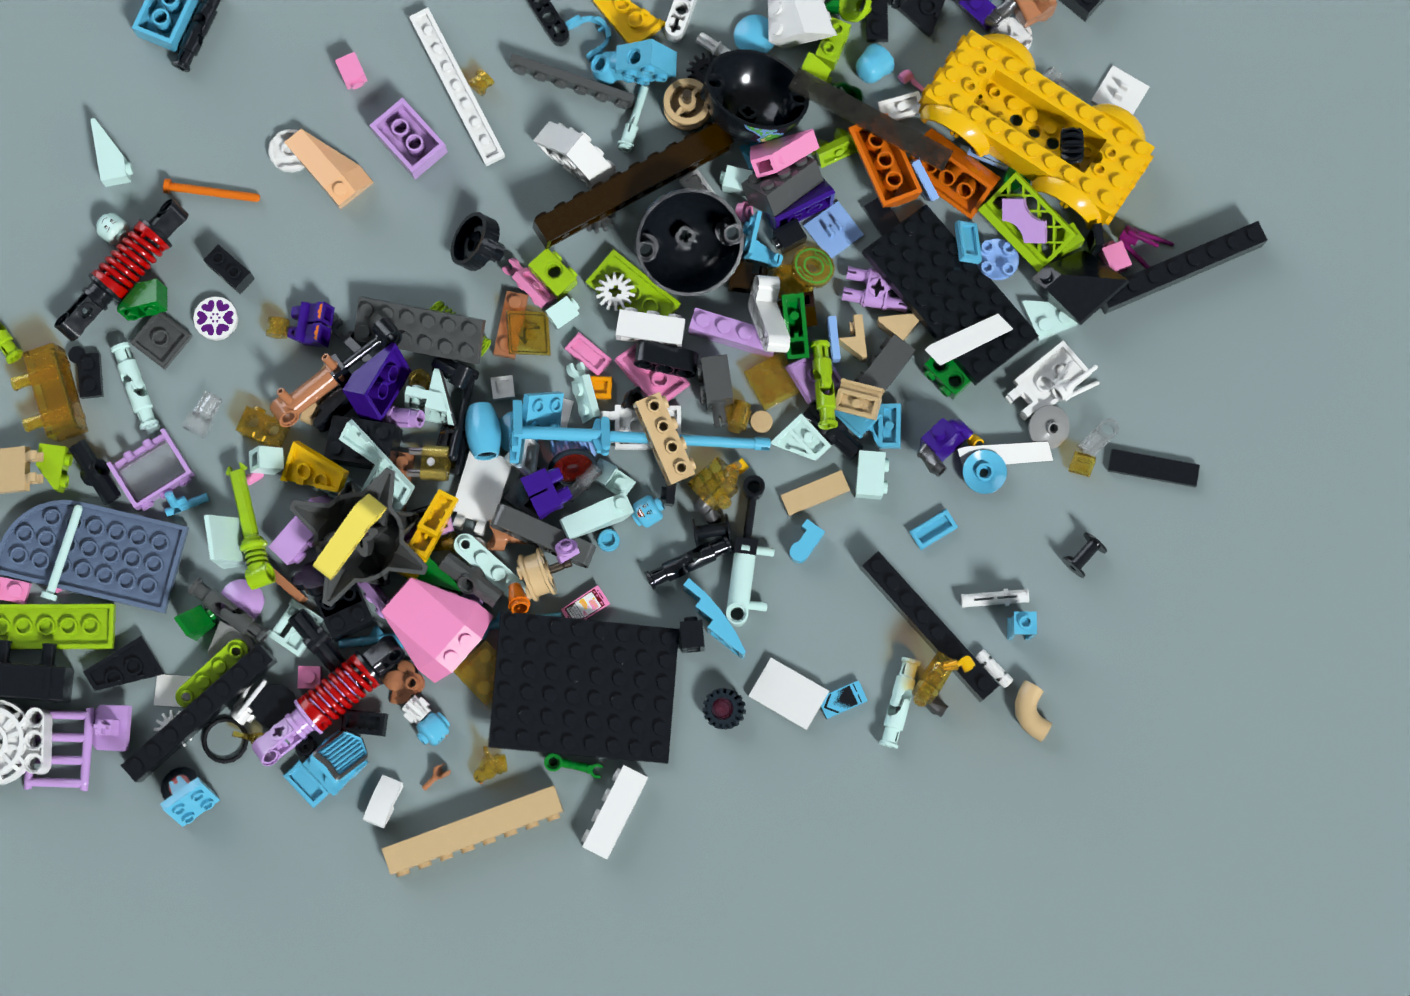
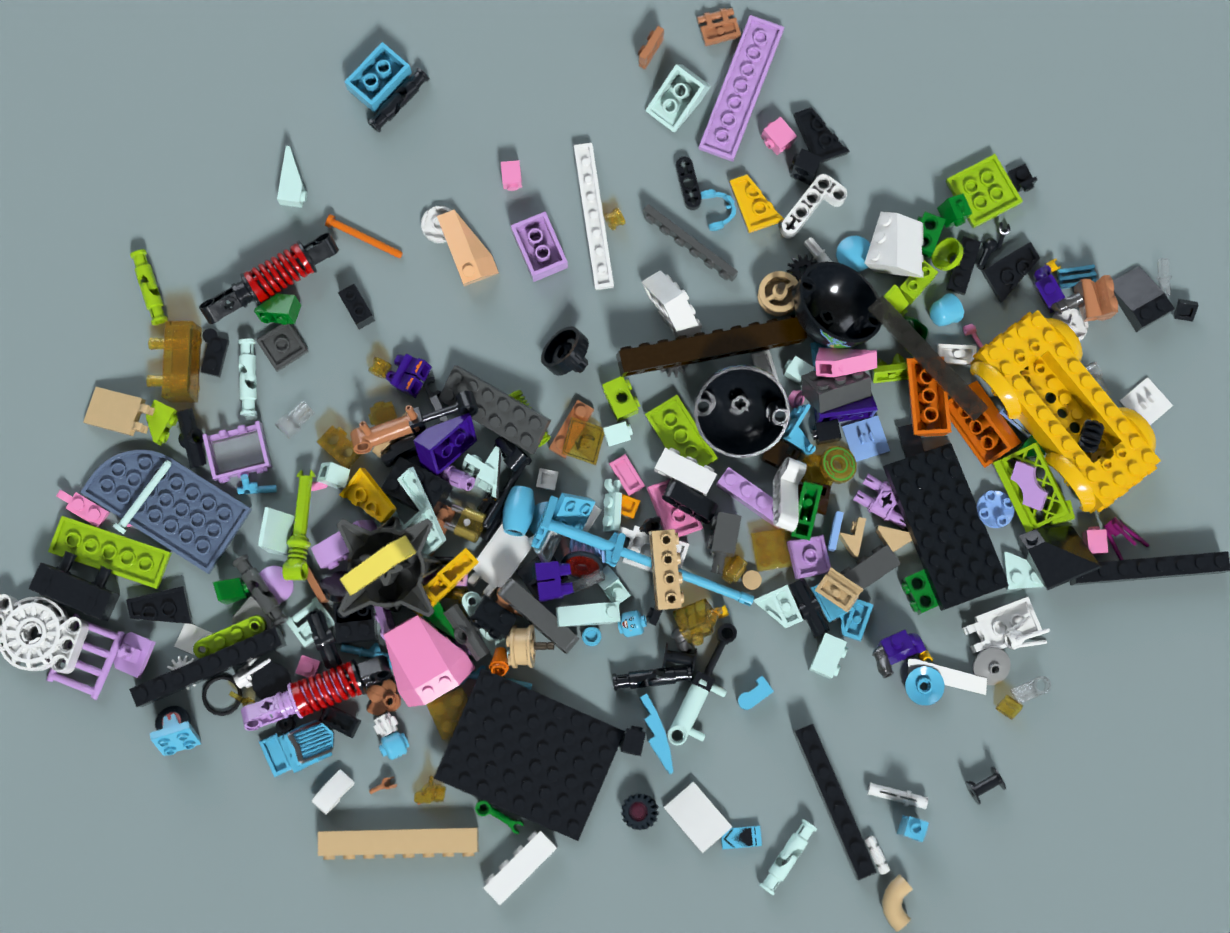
camera: 20 degrees right, 0 degrees up
light aqua head [96,213,130,246] -> none
tile [193,296,239,341] -> none
clear yellow wheel [408,369,431,390] -> none
bright pink plate [502,257,556,308] -> none
lavender plate [555,539,580,564] -> none
tile [561,585,610,620] -> none
medium azure brick [591,39,677,85] -> none
white gear [596,272,635,311] -> none
light aqua pin [618,86,648,153] -> none
tan tile [780,470,850,516] -> none
lime piece [810,340,838,430] -> none
light blue tile [909,159,939,201] -> none
medium azure tile [909,509,958,550] -> none
clear yellow torso [912,651,975,717] -> none
white sticker [925,314,1013,365] -> none
medium azure tile [954,220,982,264] -> none
black tile [1086,223,1105,256] -> none
black tile [1108,449,1200,487] -> none
none -> clear yellow brick [368,401,398,426]
none -> black bracket [469,595,518,640]

